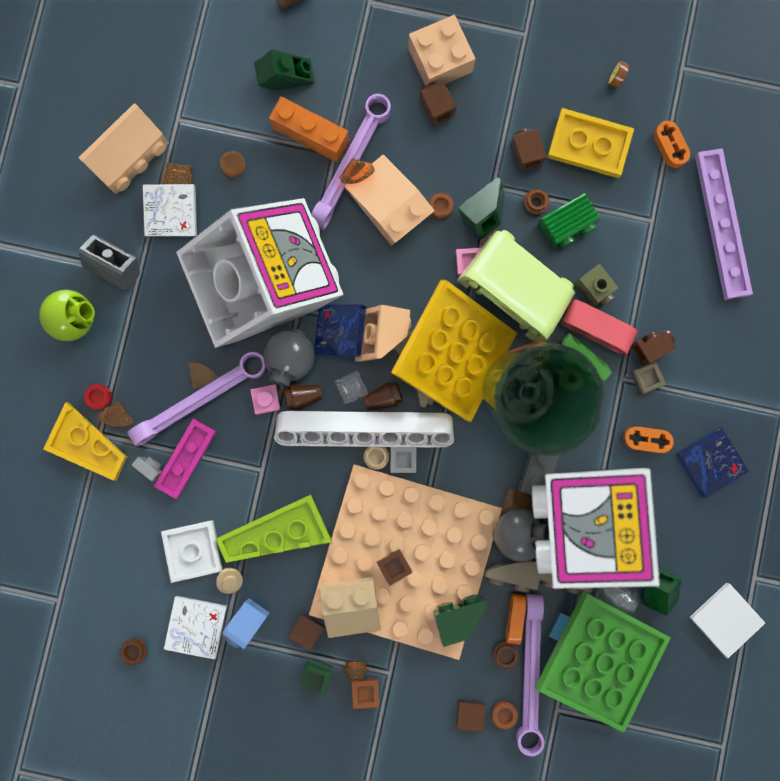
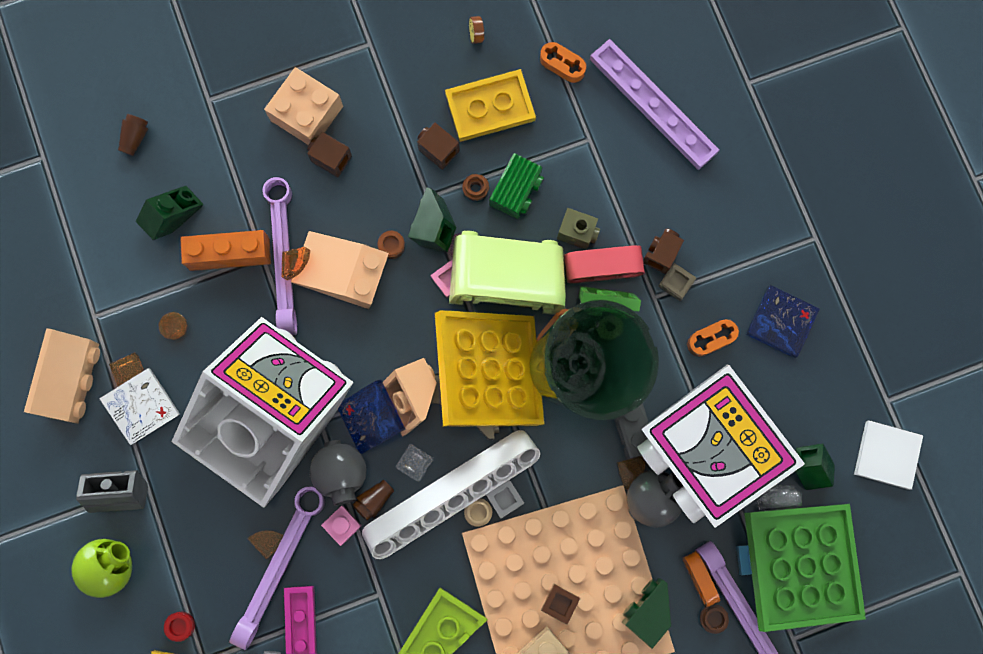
camera: 30 degrees left, 5 degrees down
clear orange tile [97,401,134,427] -> none
reddish brown cone [363,382,403,411] -> none
dark tan slope [483,559,592,595] -> none

